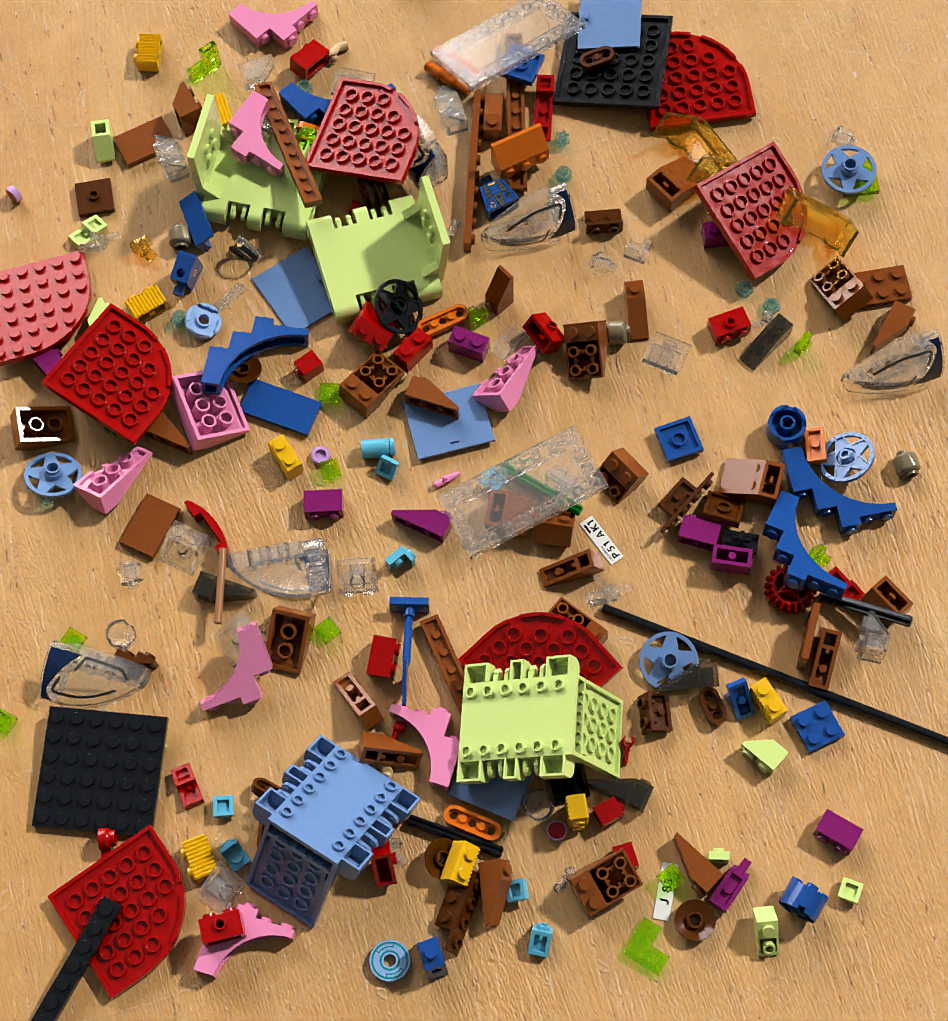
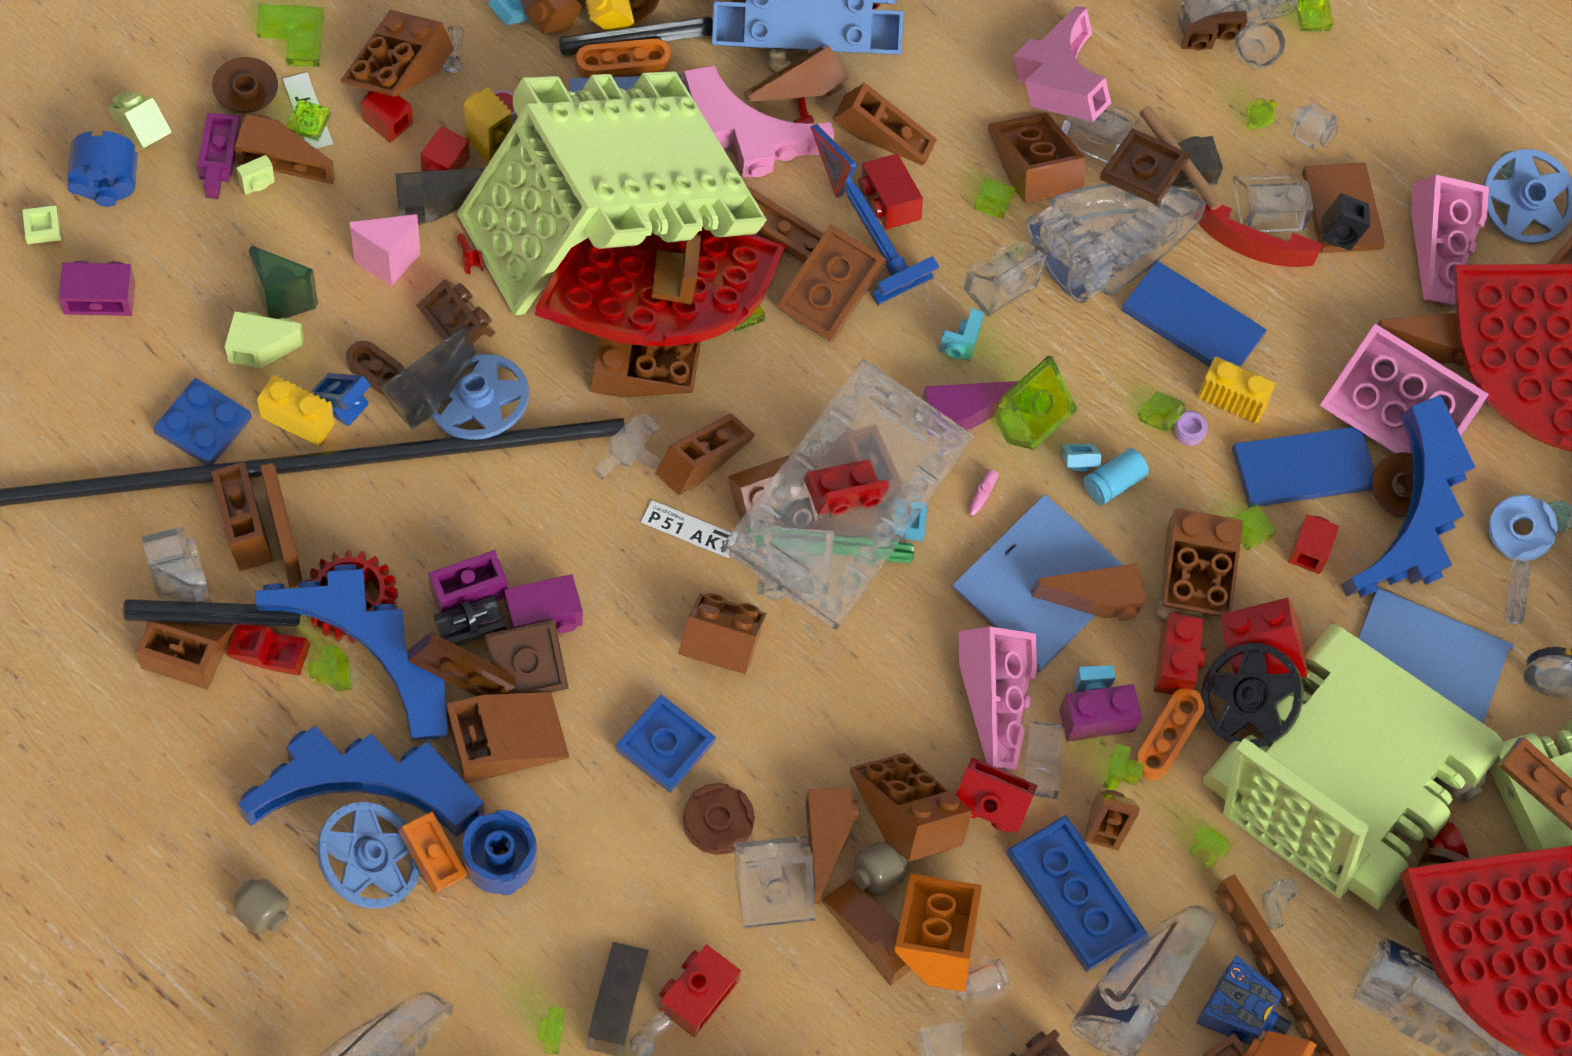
camera: 135 degrees right, 5 degrees down
magenta brick [304,489,344,521] -> none
reddish brown bracket [658,472,714,534] -> none
none -> clear green slope [248,245,318,319]
none -> bright pink slope [350,214,420,287]
none -> reddish brown plate [408,632,515,696]
none -> dark orange panel [652,235,701,304]
none -> copper tile [683,783,755,855]
none -> dark orange plate [776,224,886,343]
none -> red bracket [804,459,890,515]
none -> dark orange slope [805,788,859,904]
none -> orange slope [894,873,982,992]
none -> clear neon green slope [995,355,1078,450]
none -> blue tile [1006,815,1147,973]
none -> medium azure plate [1073,665,1115,692]
none -> reddish brown plate [1100,128,1189,205]
none -> blue tile [1121,261,1267,367]
none -> clear neon green tile [1189,822,1235,868]
none -> clear neon green plate [1246,98,1278,130]
none -> black brick [1321,193,1370,251]

